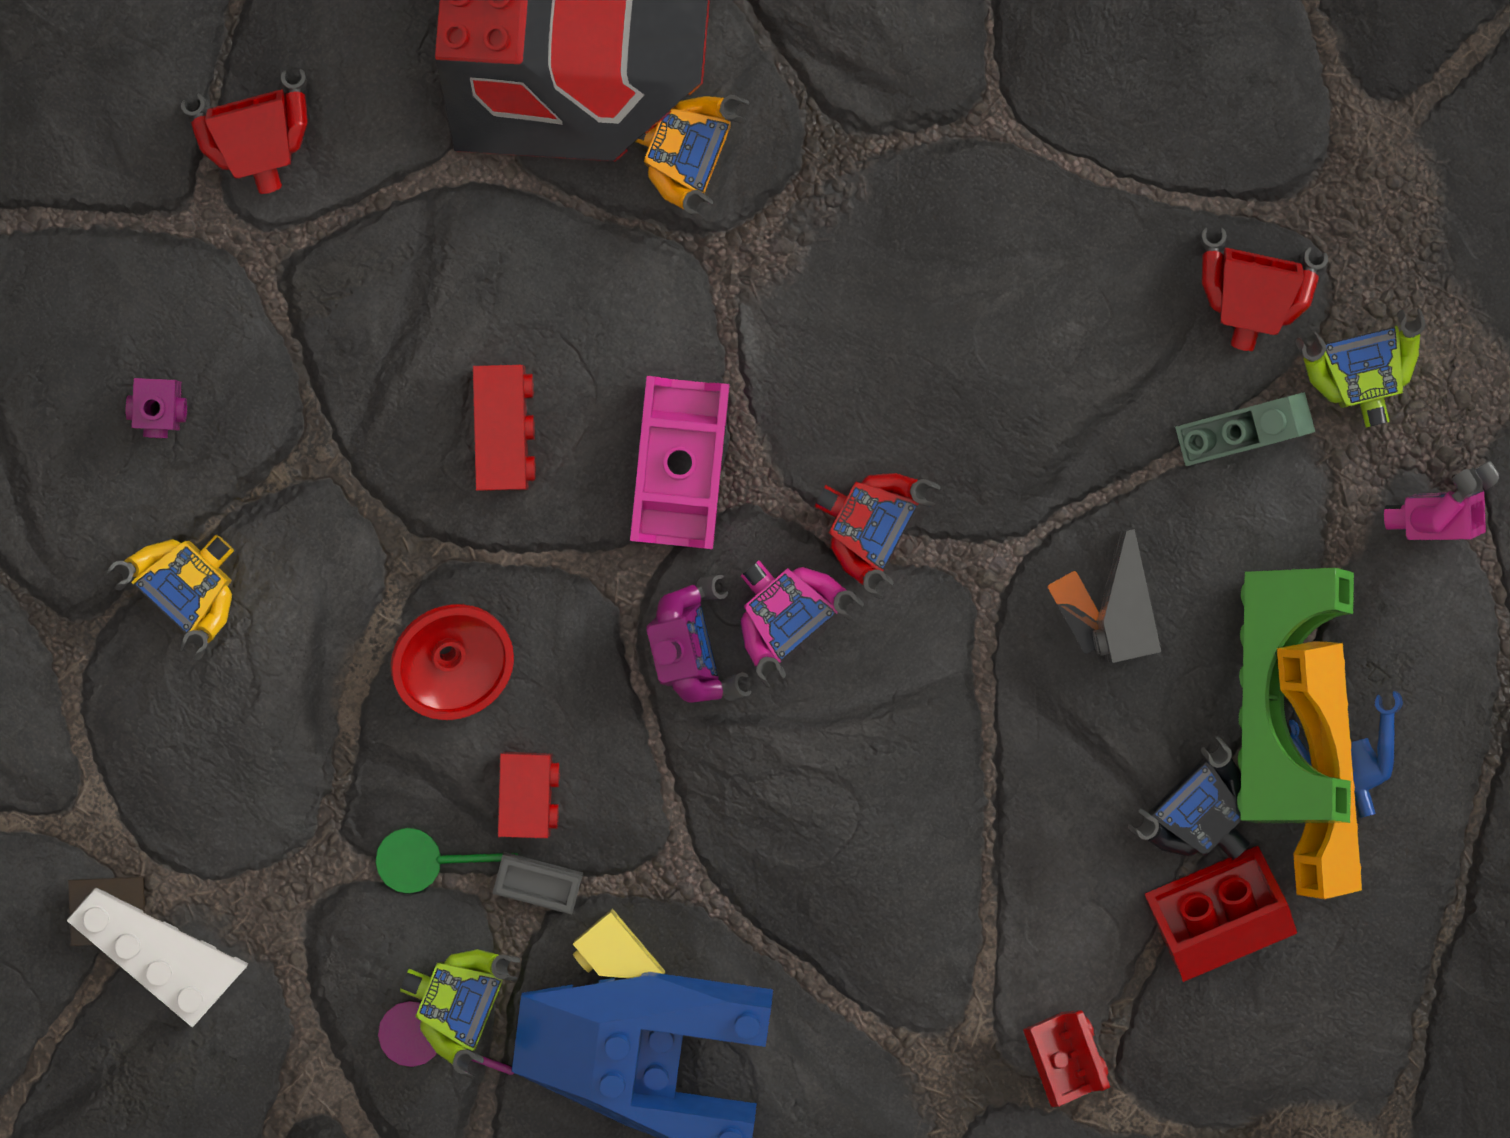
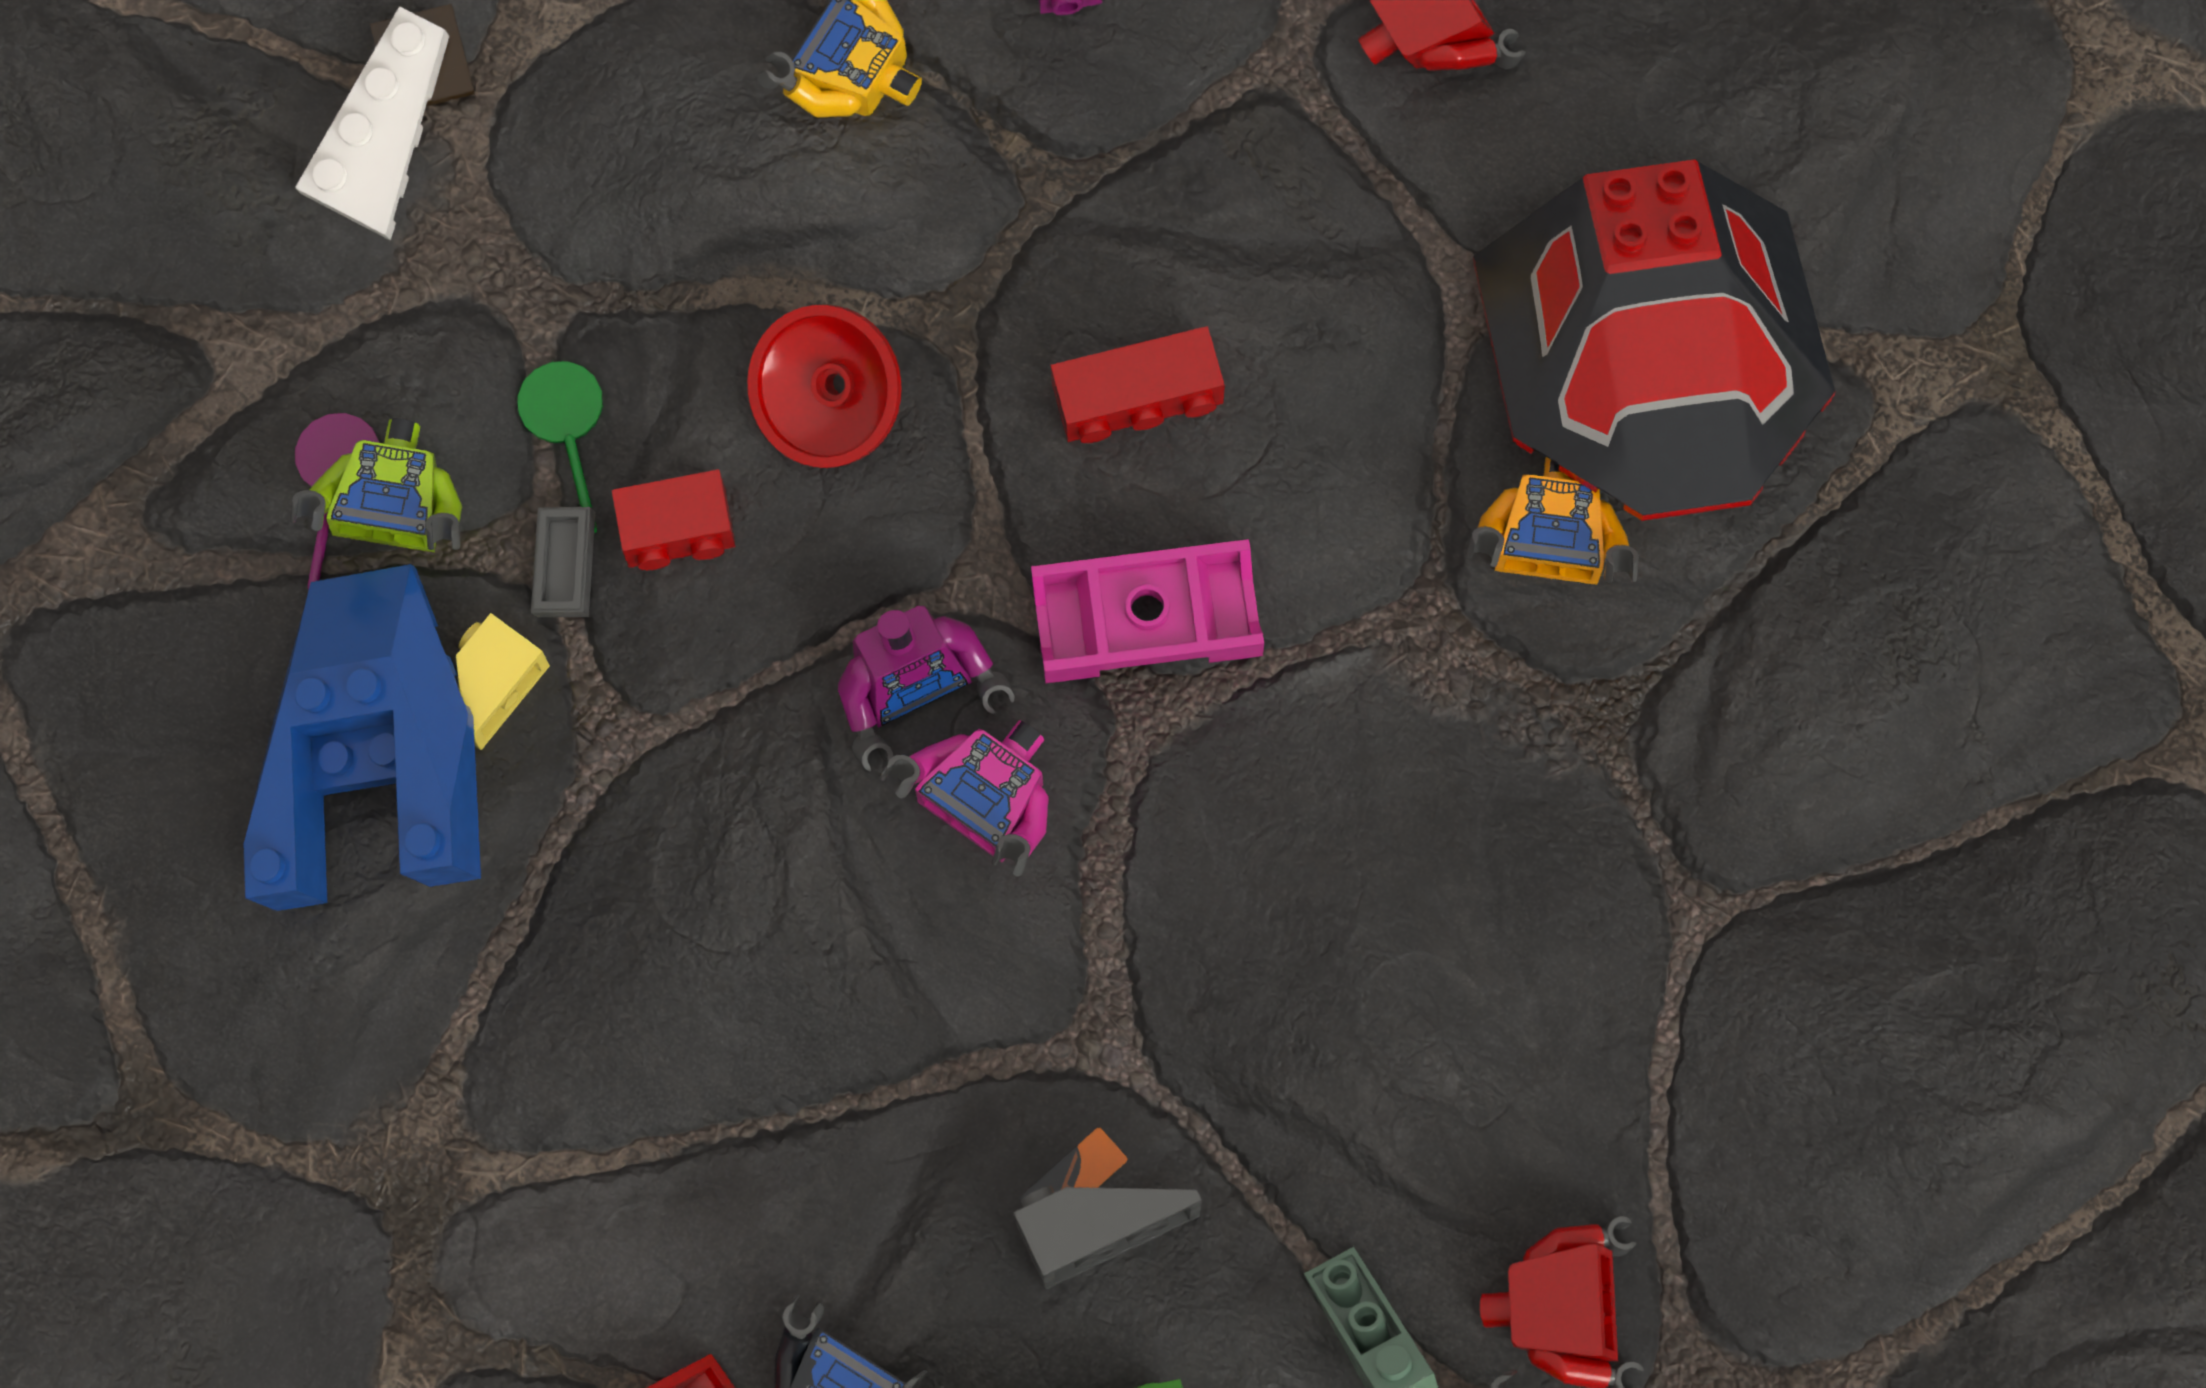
camera: 75 degrees right, 15 degrees down
torso [814,473,940,599] -> none
red bracket [1023,1010,1110,1107] -> none

